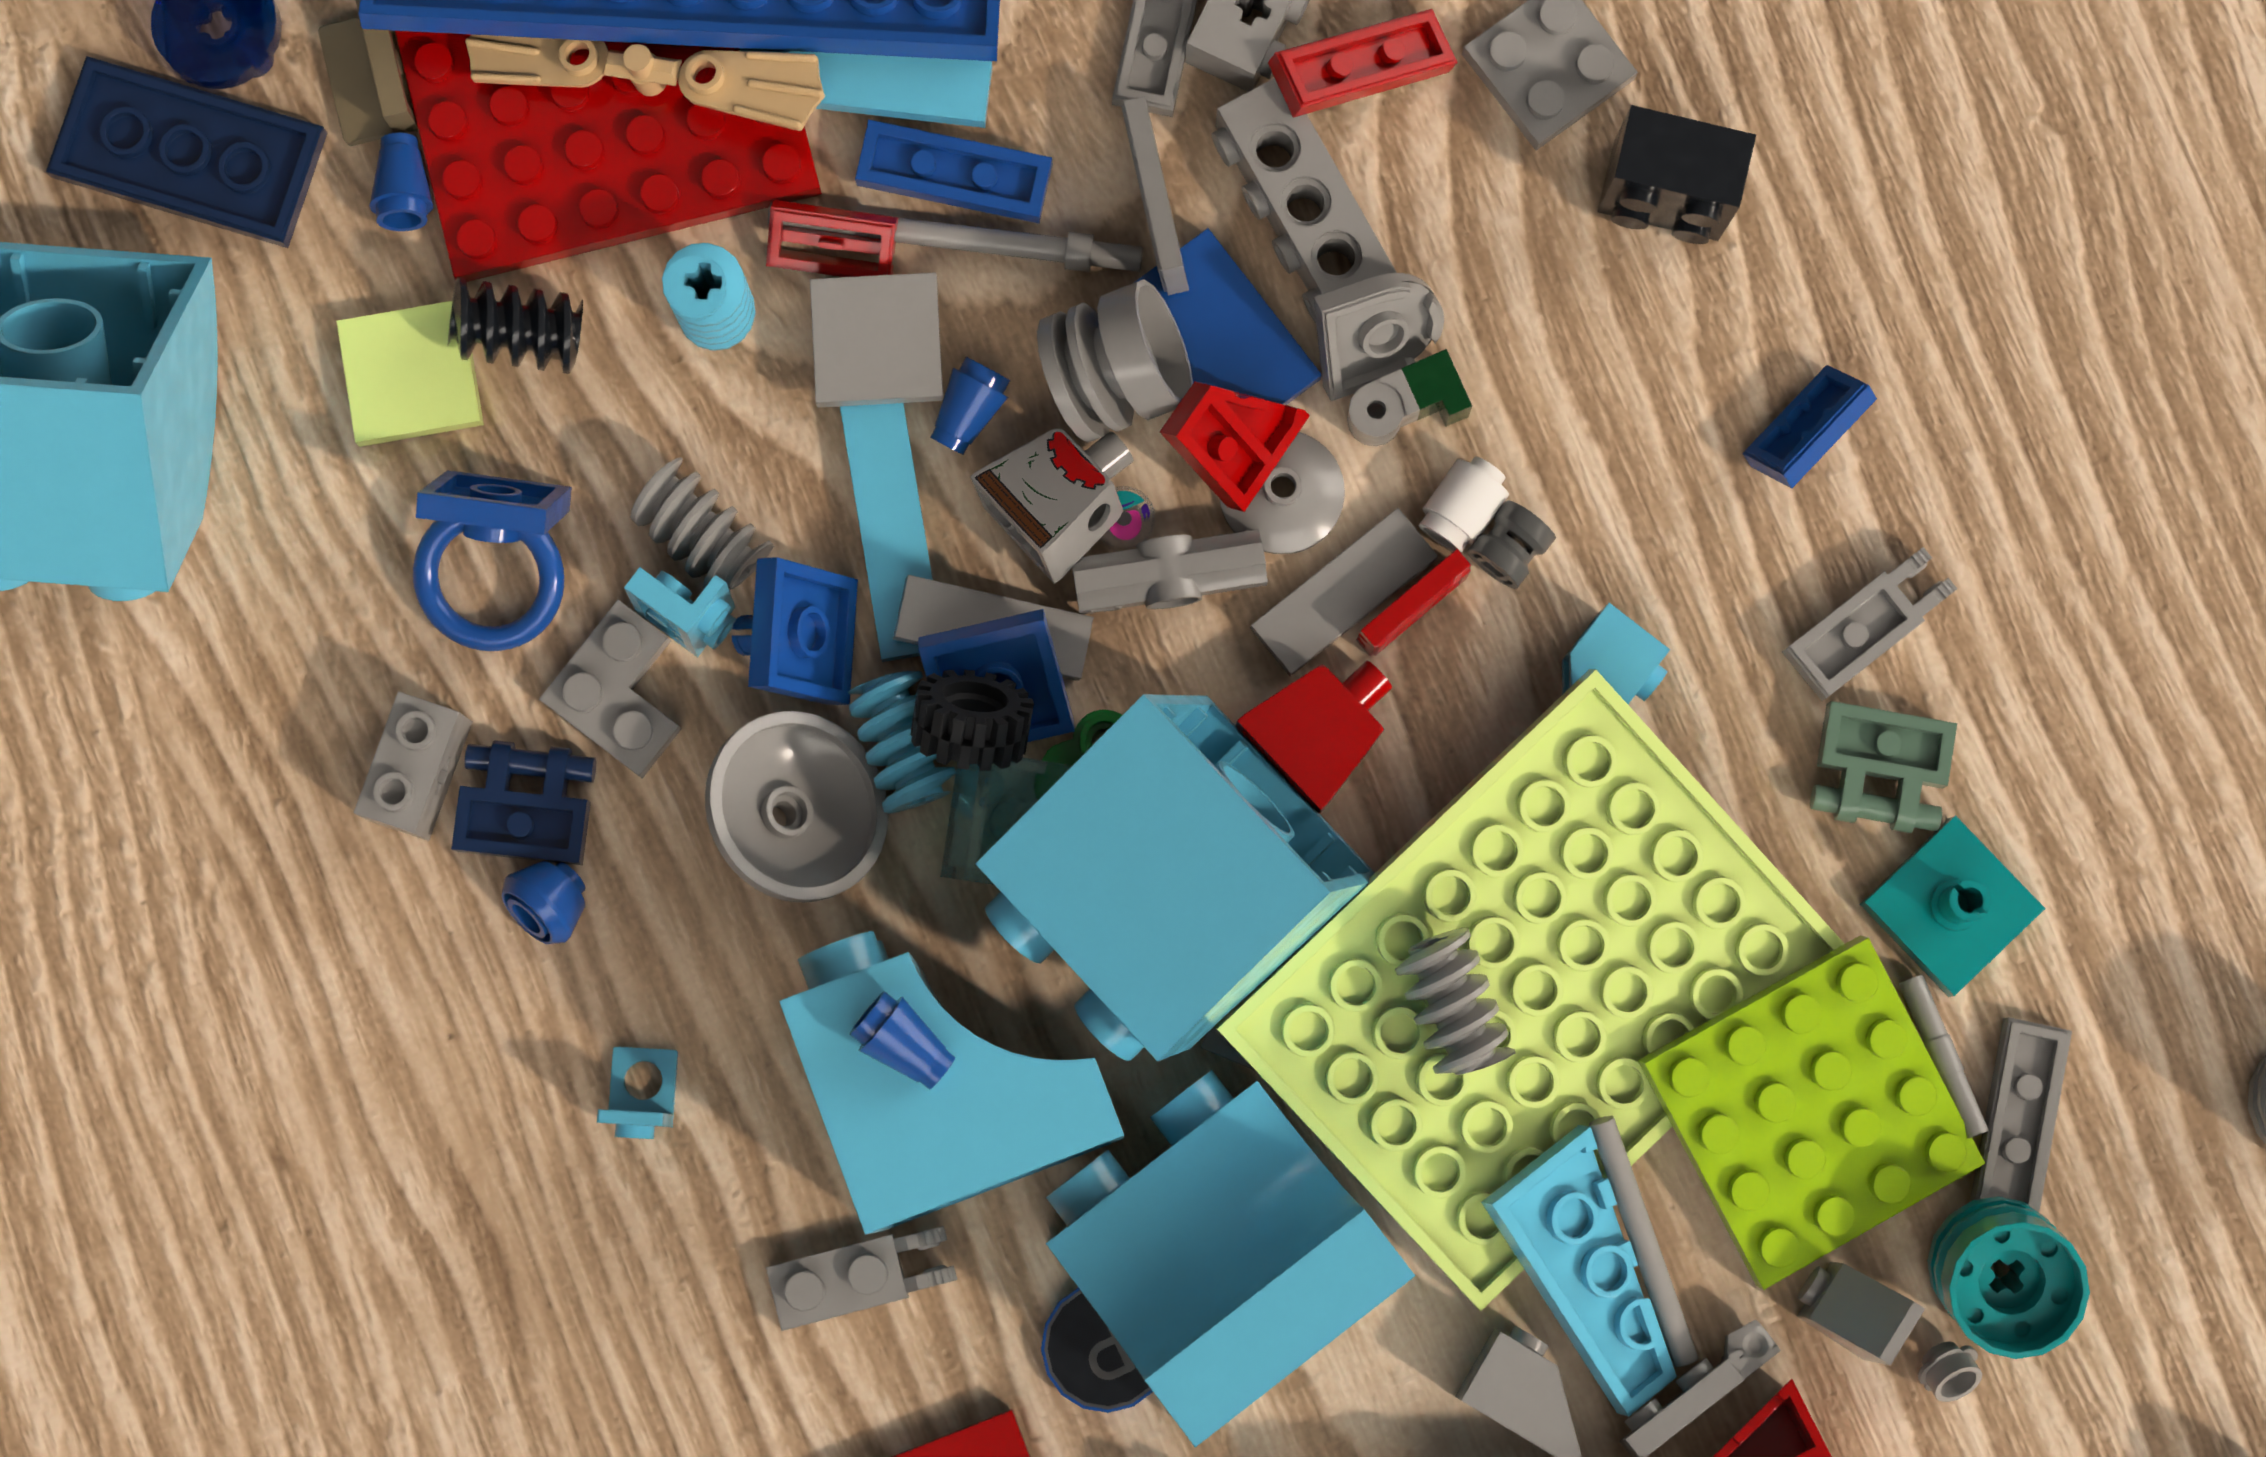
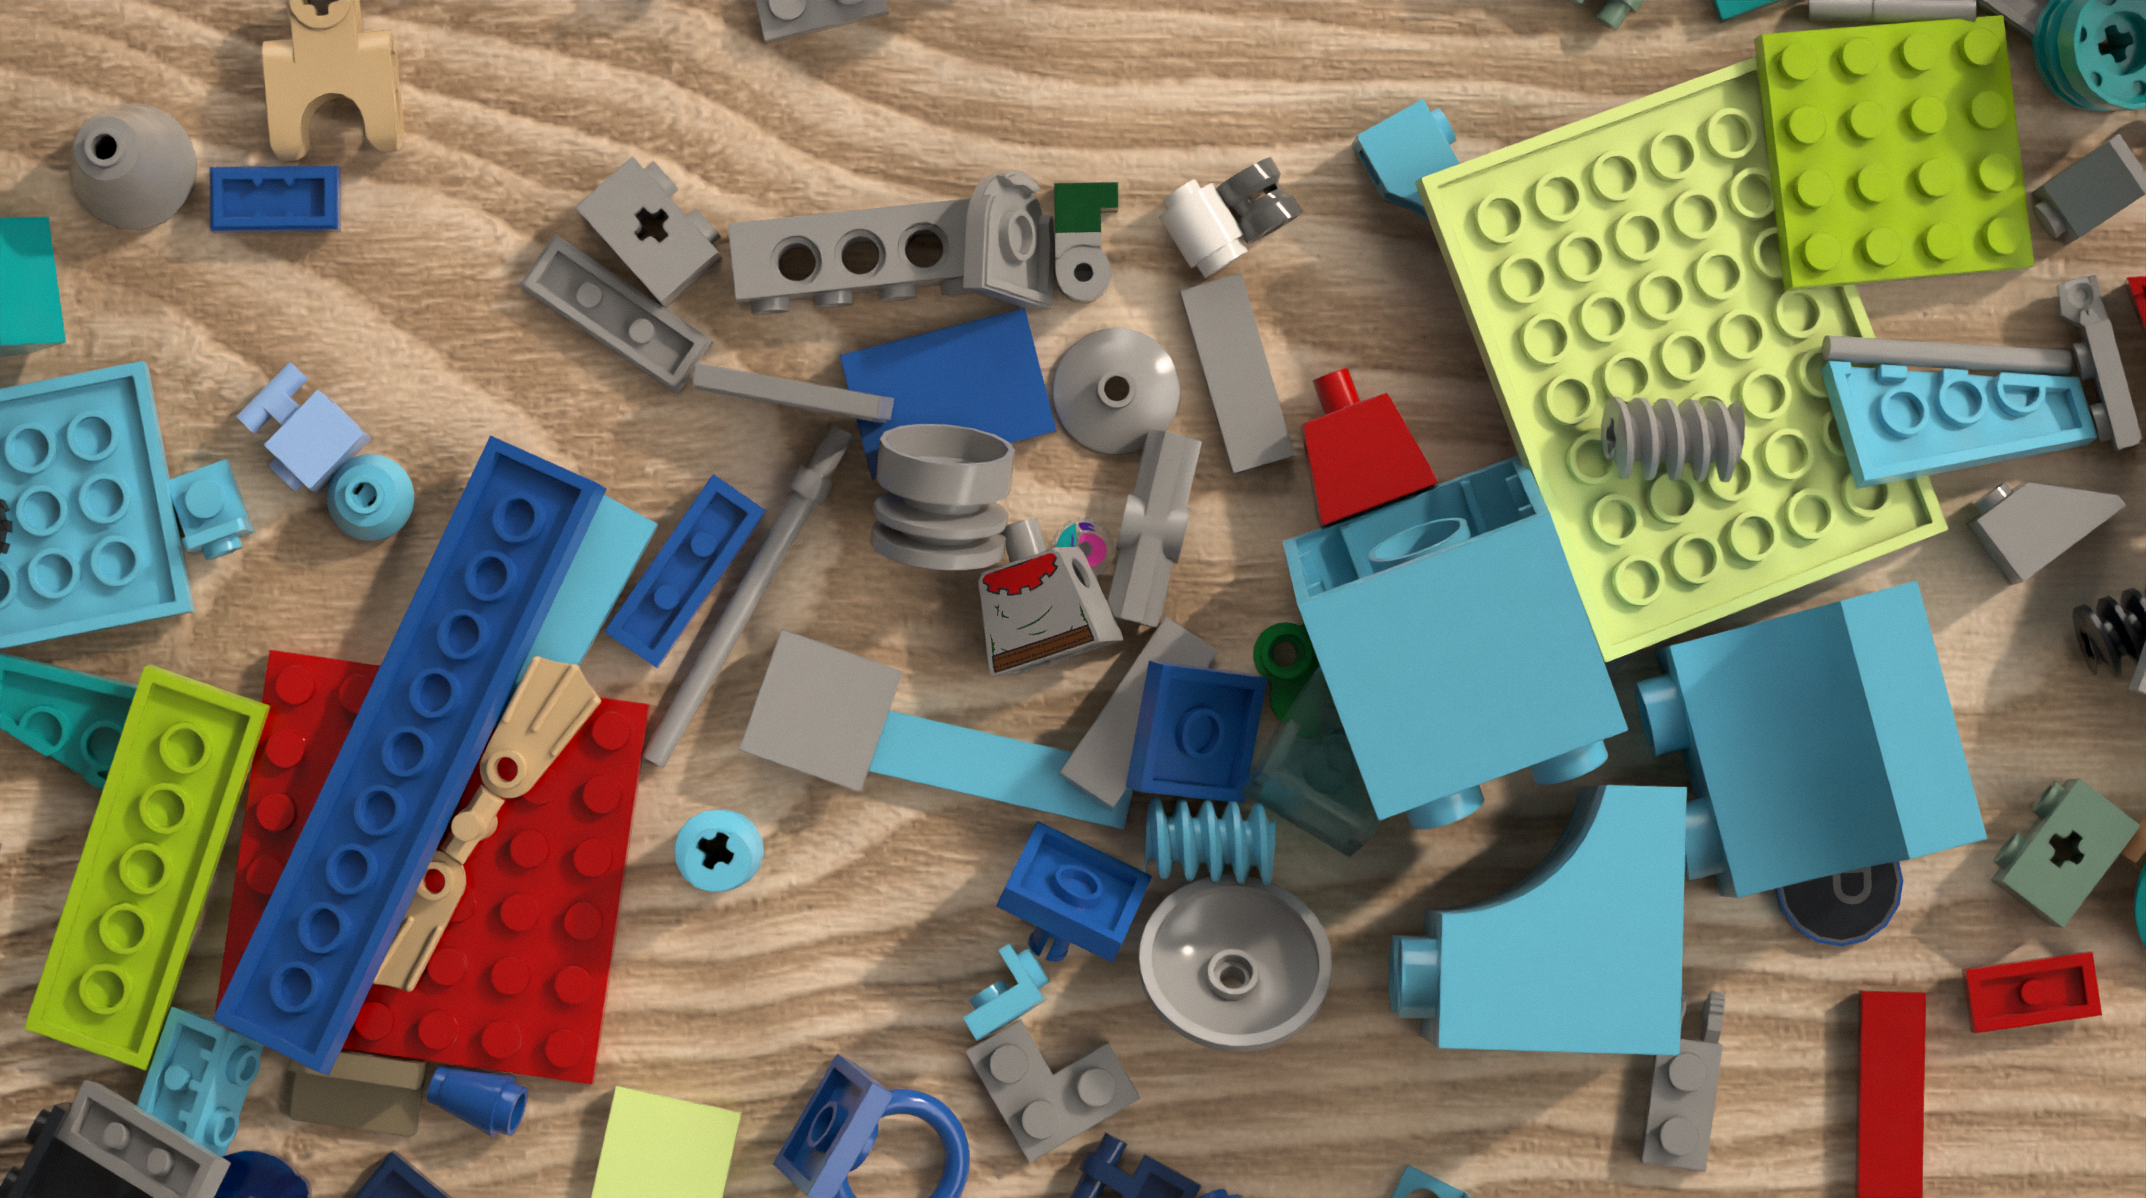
camera: 65 degrees left, 5 degrees up
black piece [447,278,583,374] -> none
light grey piece [630,457,774,590] -> none
red tile [766,200,898,277] -> none
blue cone [850,991,956,1090] -> none
black tyre [910,669,1034,771] -> none
blue cone [930,357,1010,455] -> none
red wing [1160,381,1310,512] -> none
red tile [1268,9,1458,118] -> none
red tile [1356,549,1472,657] -> none

